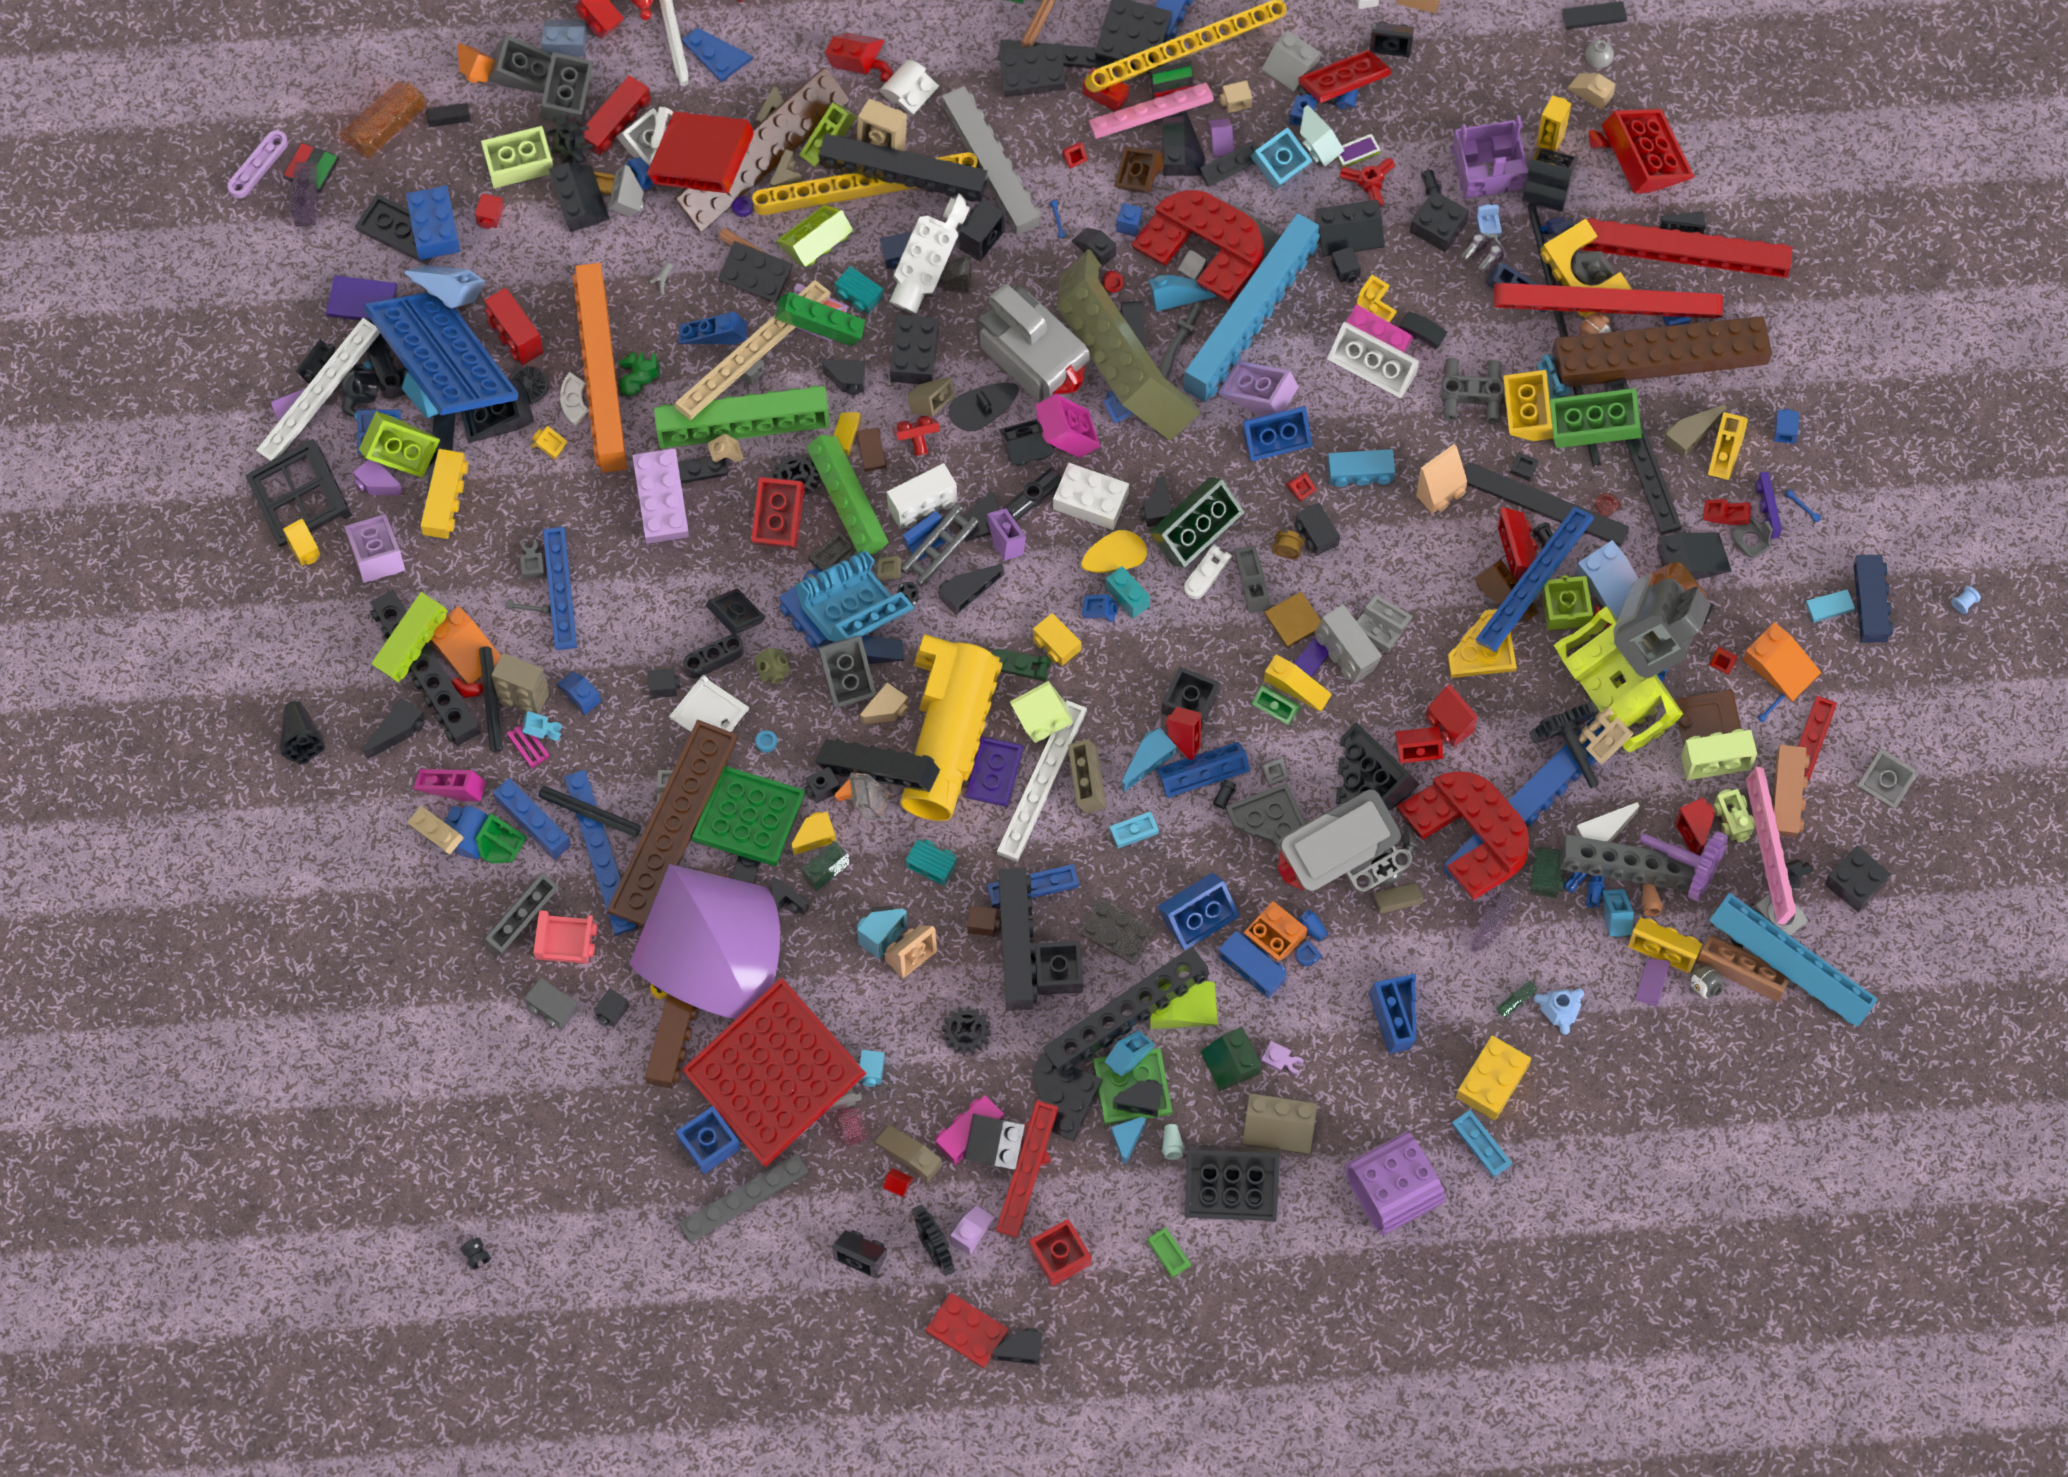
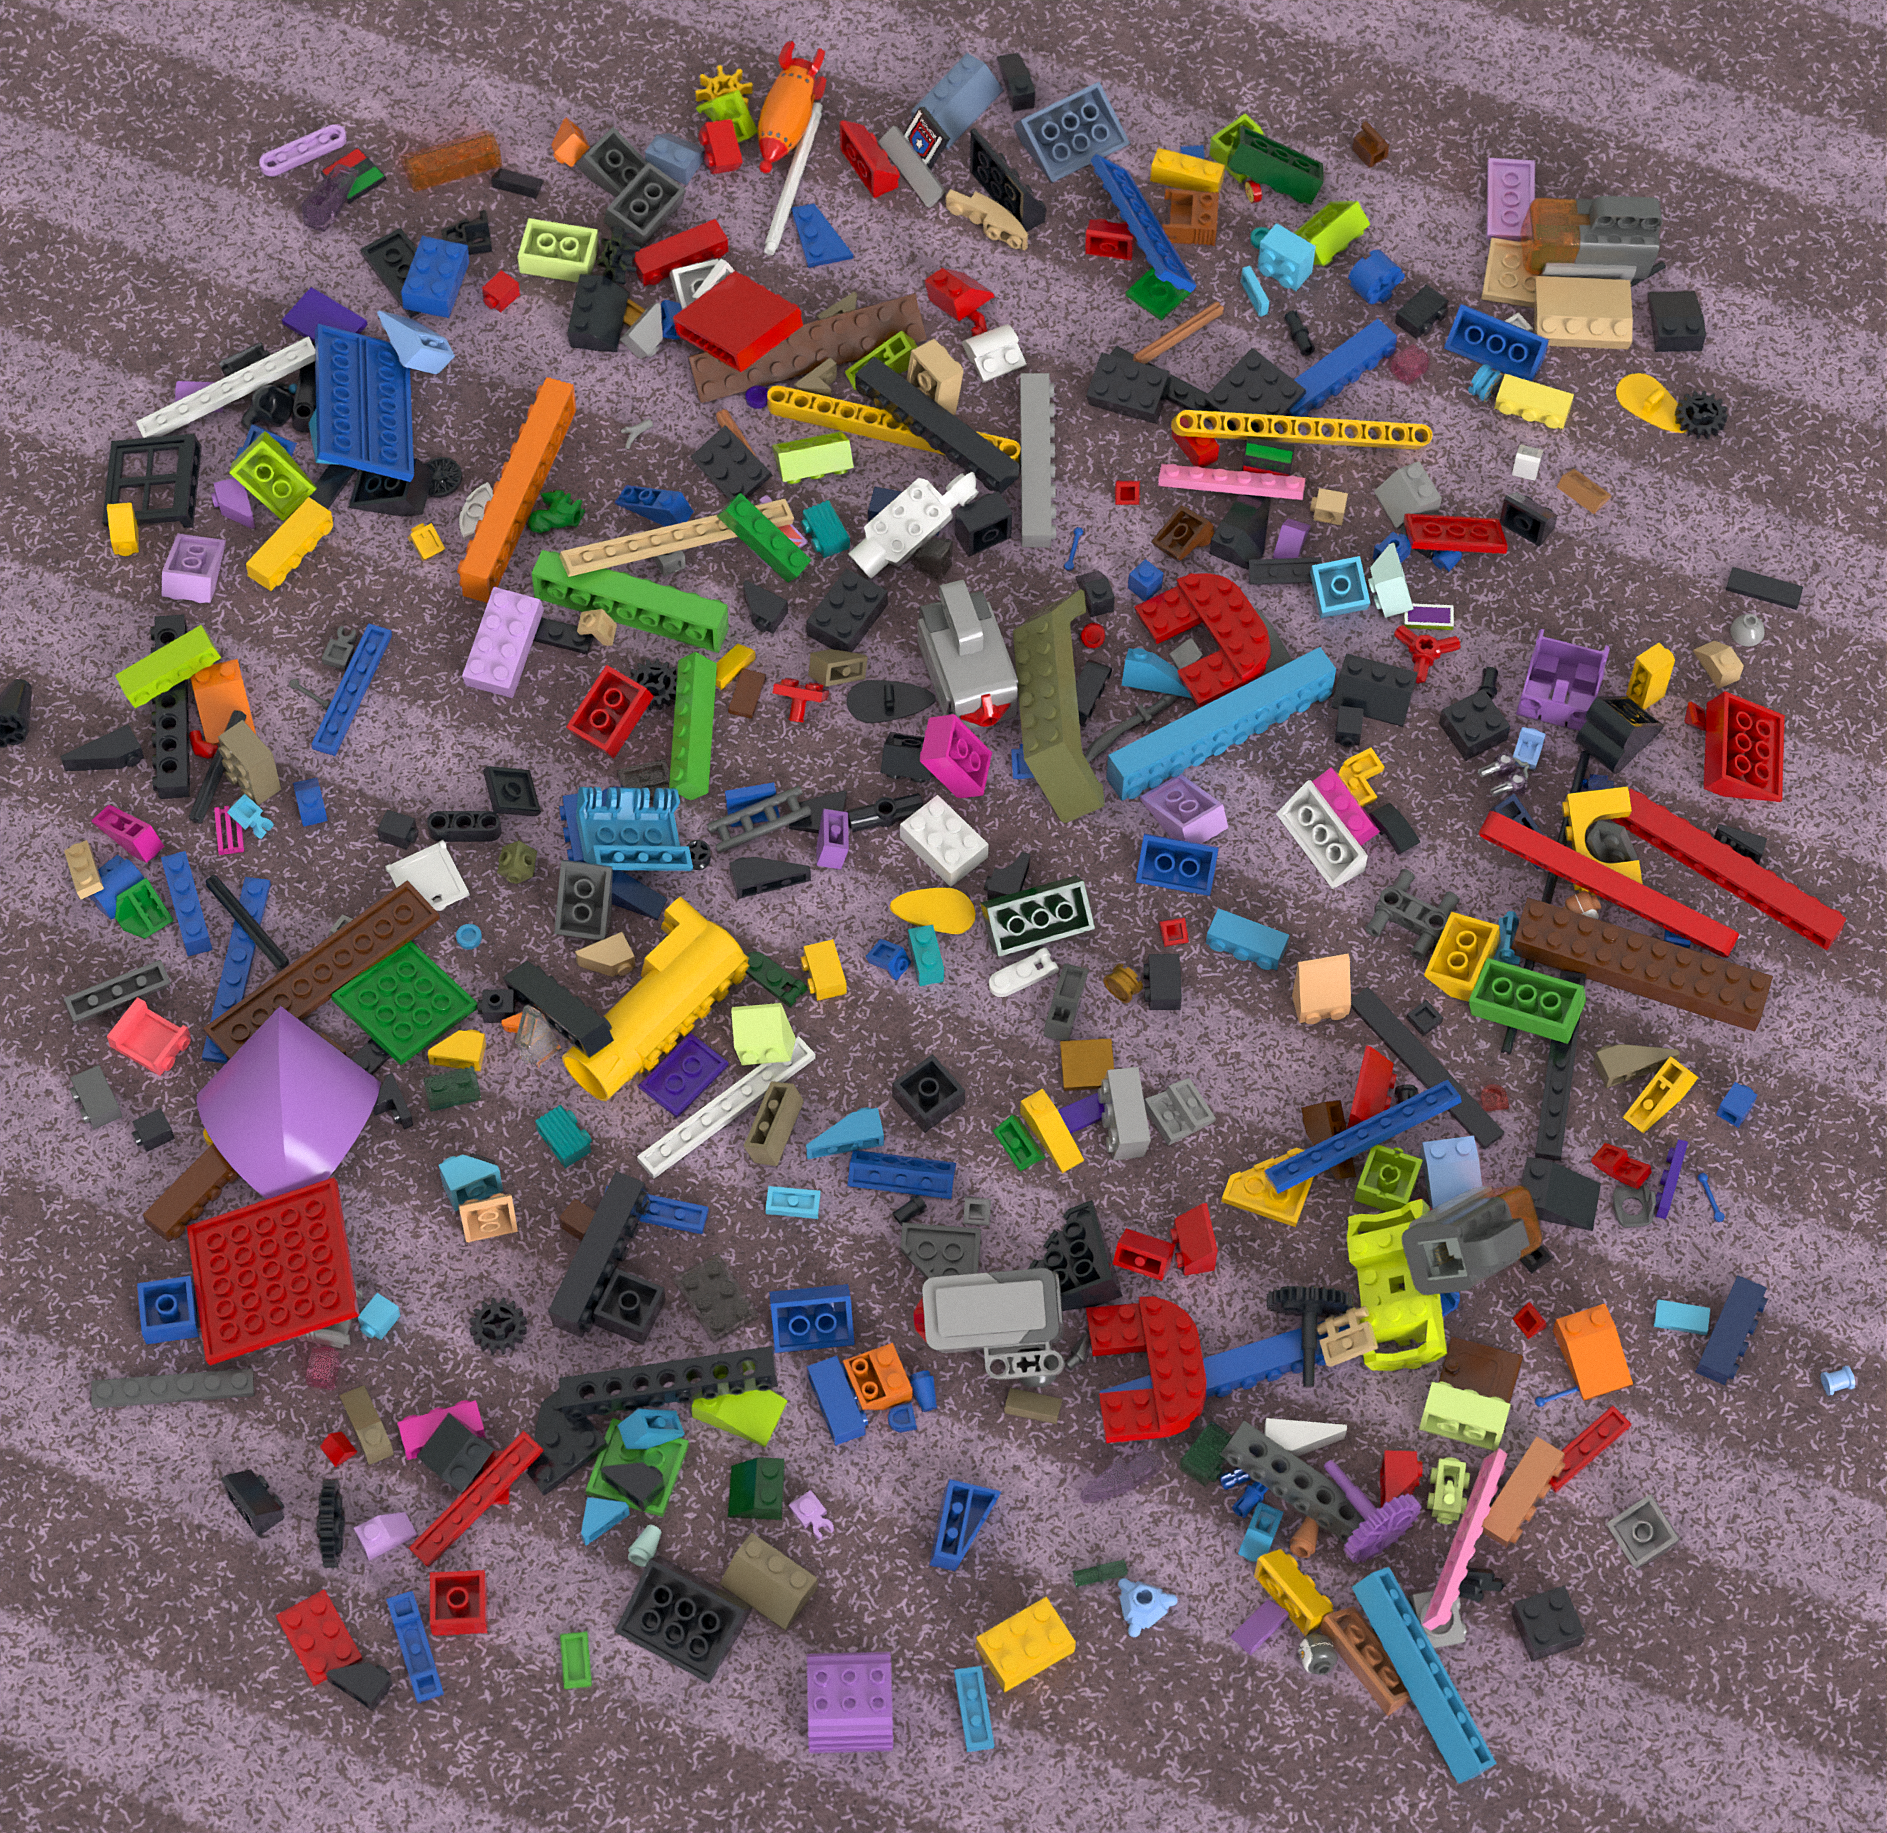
camera: 25 degrees right, 5 degrees down
red brick [484,287,544,366] -> none
dark tan plate [877,556,902,581] -> none
white brick [887,463,957,530] -> none
red slope [1166,707,1201,760] -> none
none -> blue slope [386,1590,444,1703]
none -> black slope [441,210,492,255]

